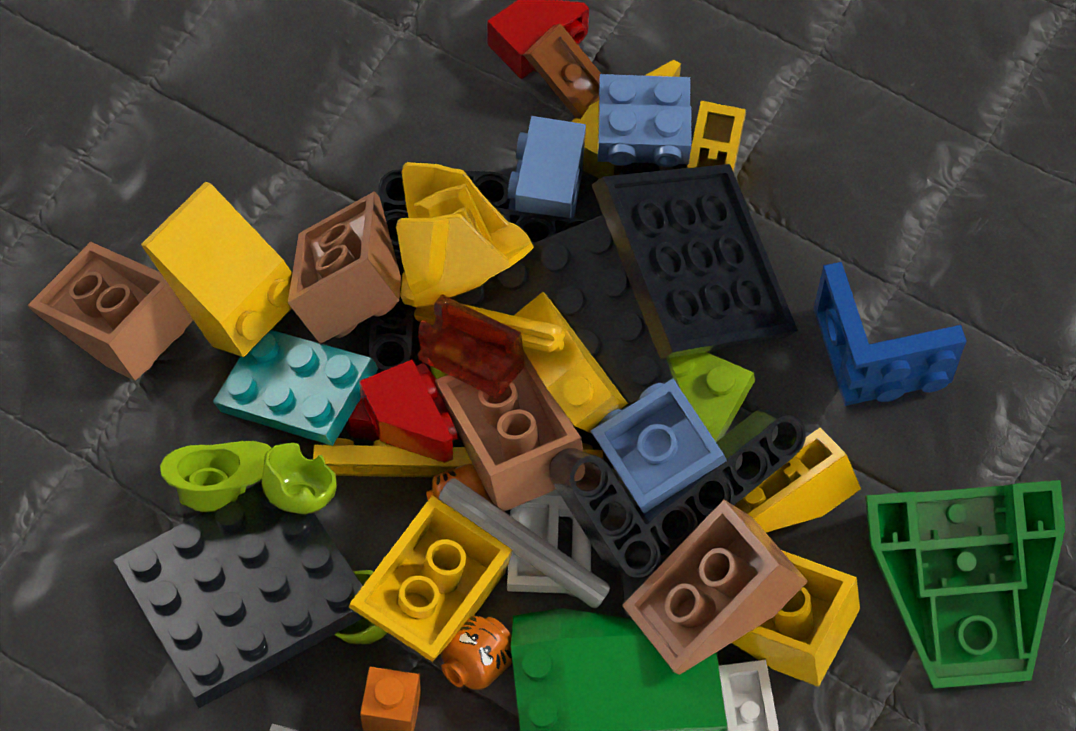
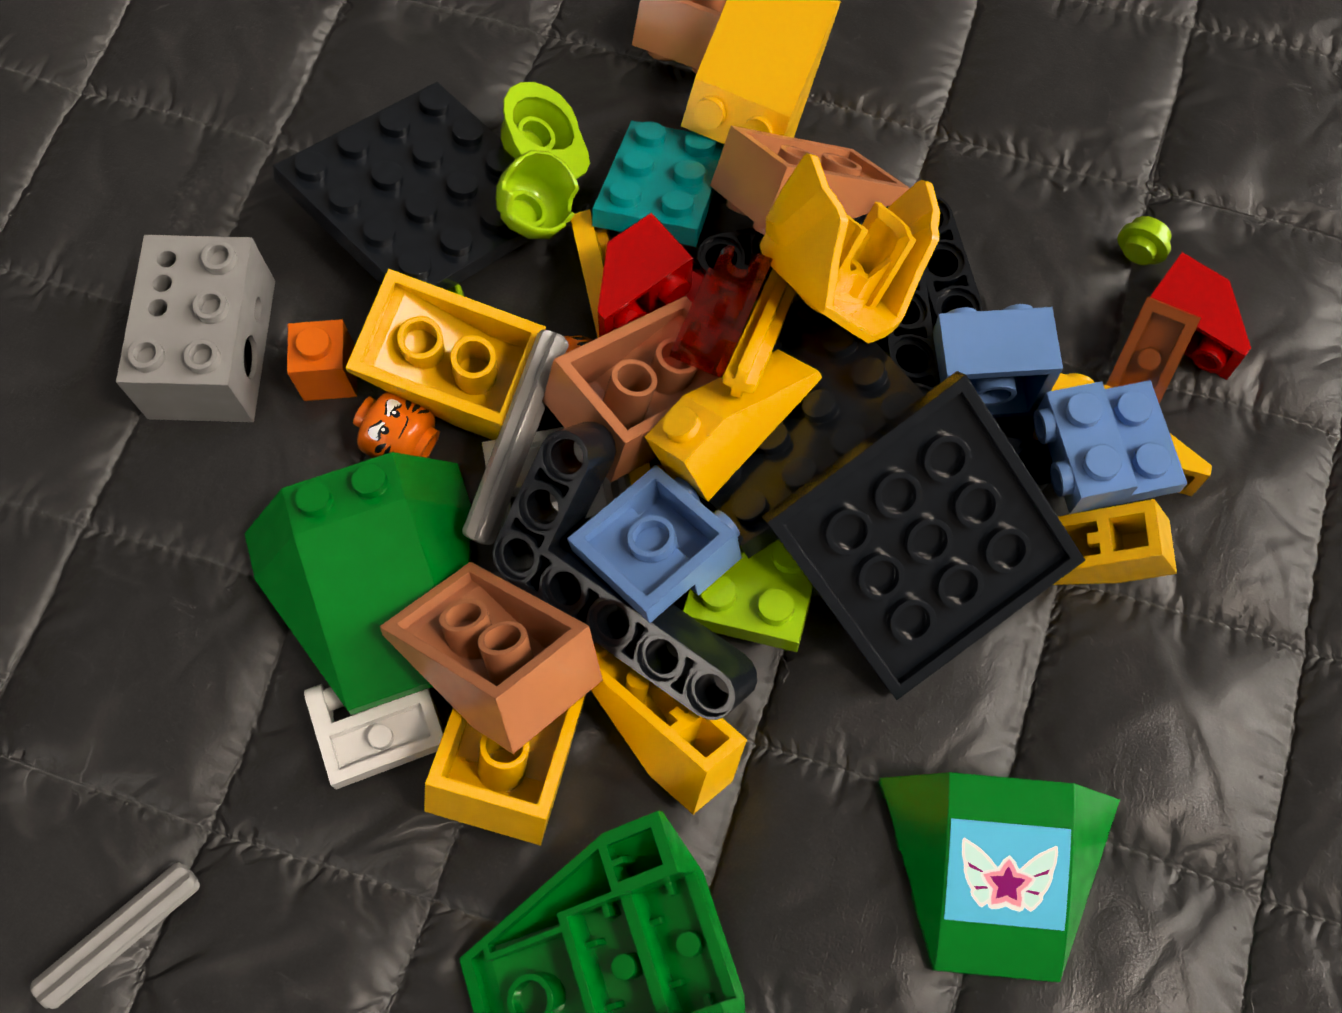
camera: 80 degrees right, 5 degrees up
blue bracket [813,262,967,406] -> none
none -> green wedge [878,772,1120,983]
none -> lime plate [1117,216,1172,265]

